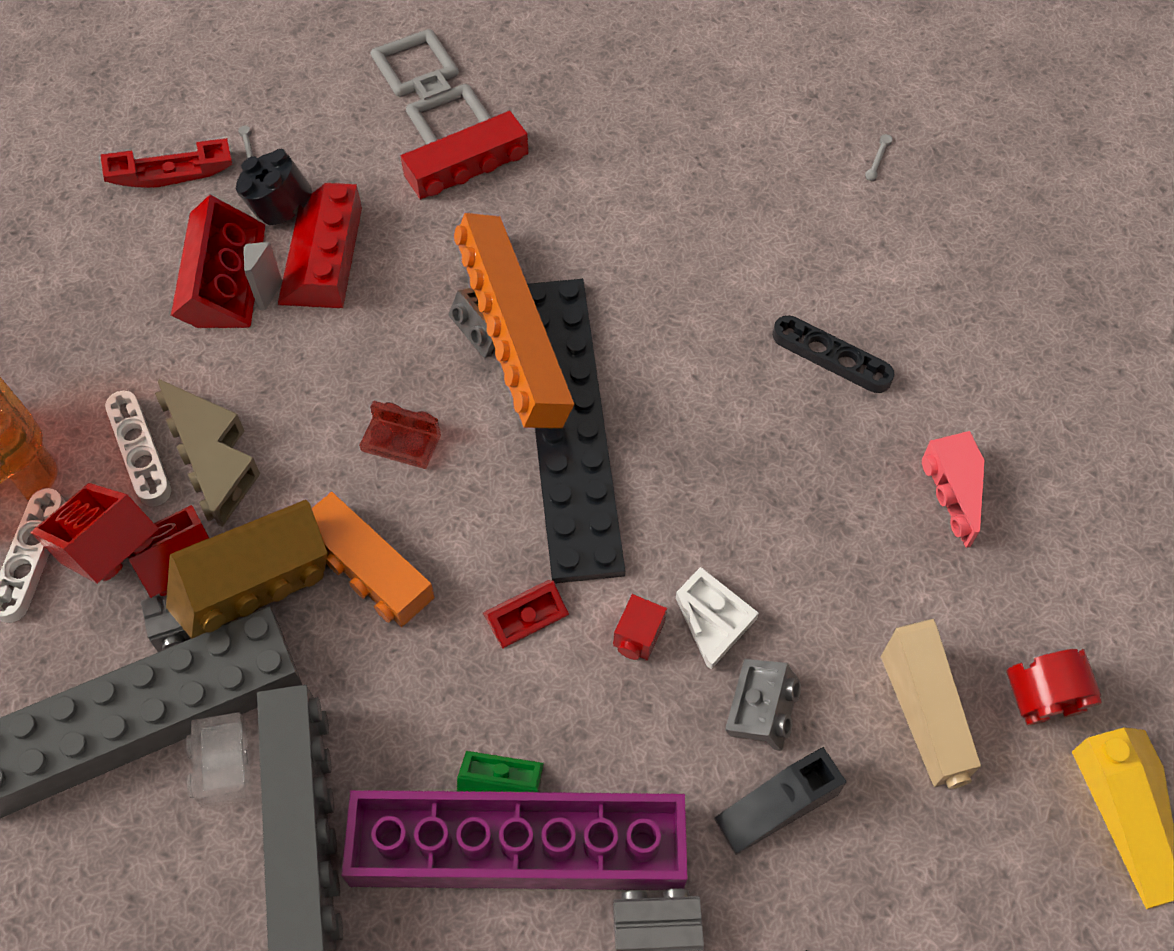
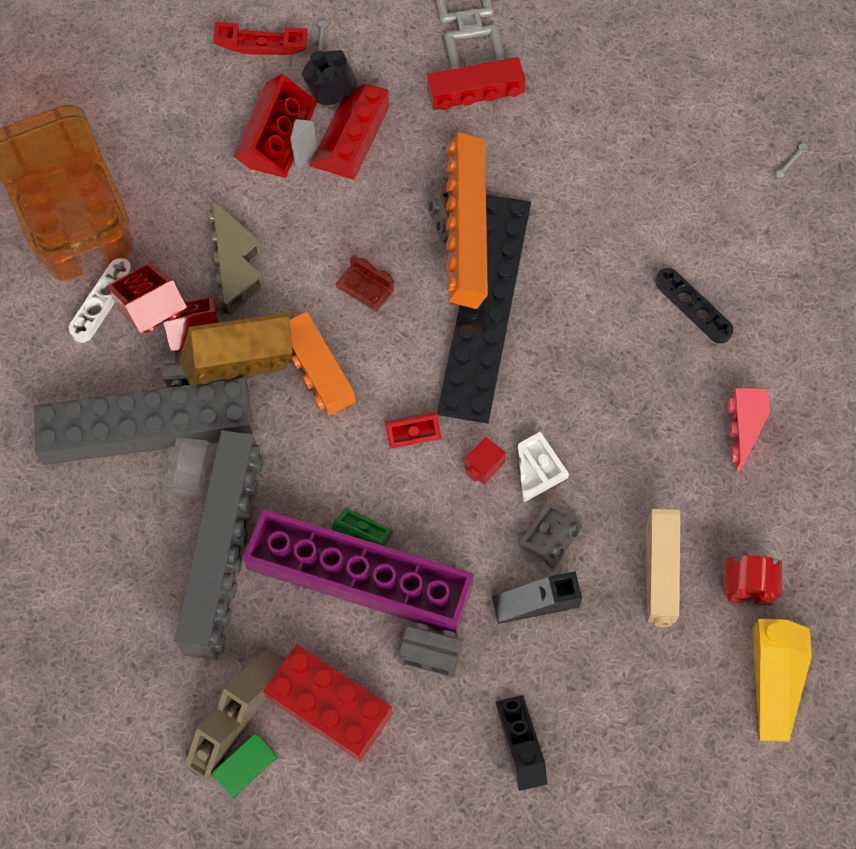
camera: 20 degrees right, 5 degrees up
white beam [105,390,171,507] -> none

